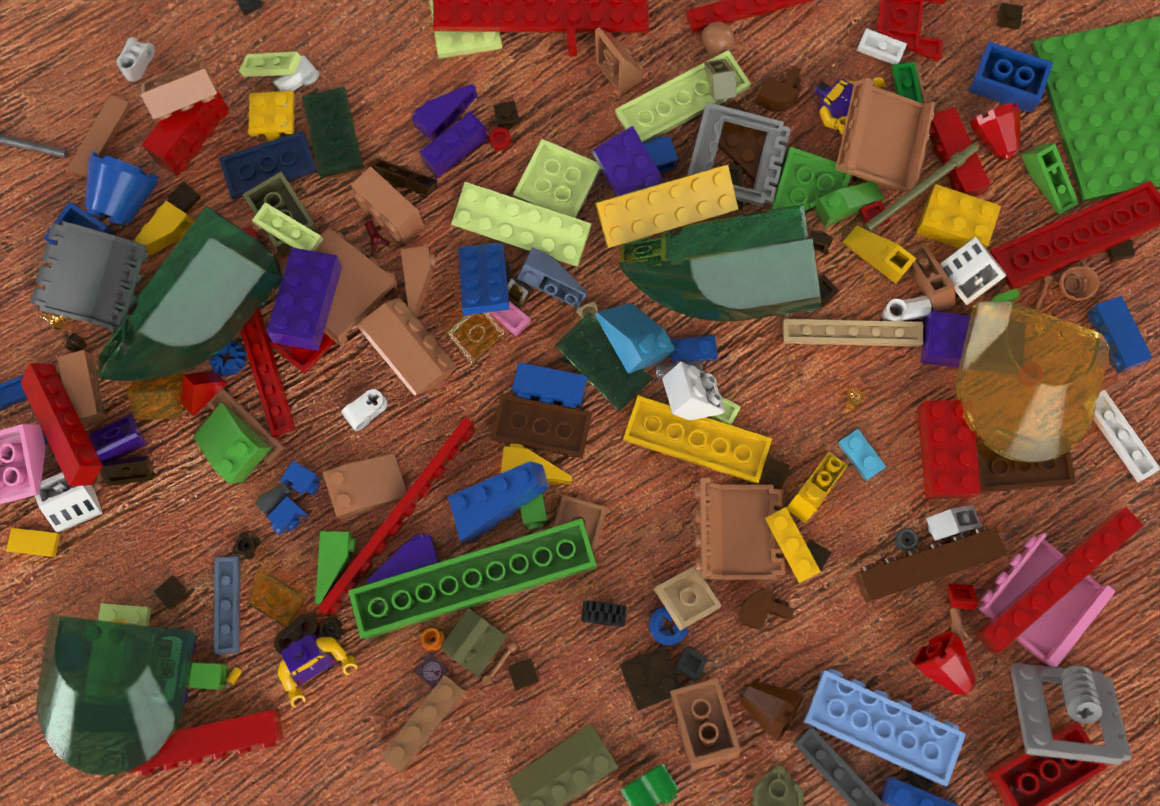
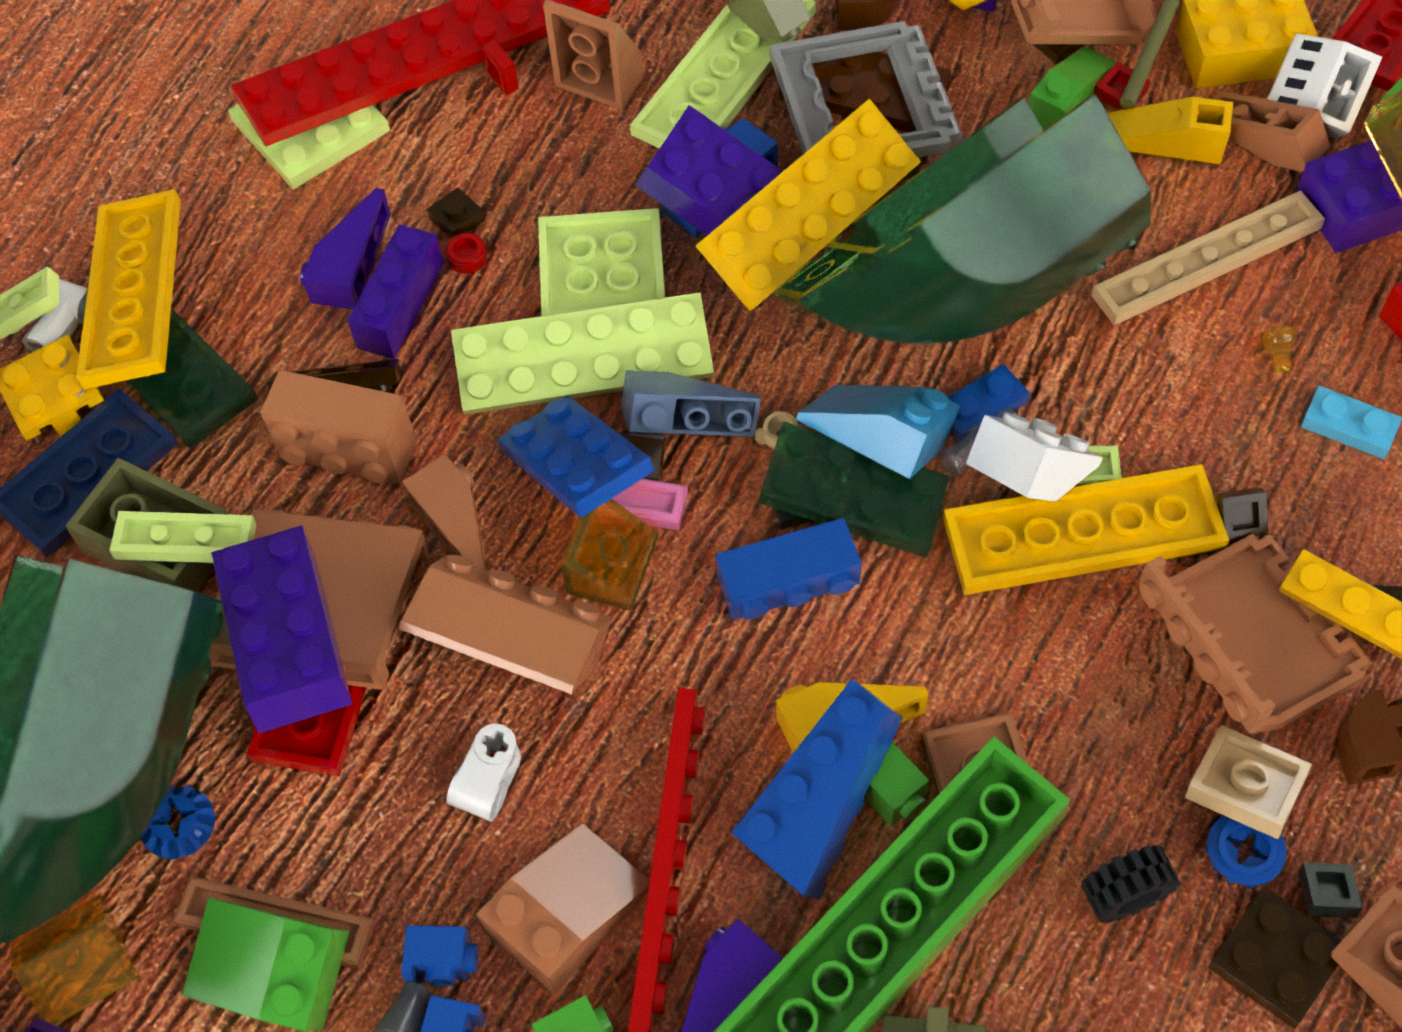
camera: 30 degrees left, 15 degrees down
red slope [181,370,227,416] -> none
red plate [235,302,296,438] -> none
dark red bar [364,221,390,257] -> none
reddish brown plate [491,394,592,459] -> none
bright green plate [769,147,851,219] -> none
yellow slope [787,452,848,523] -> none
white piece [882,296,932,322] -> none
none -> yellow plate [76,189,181,390]

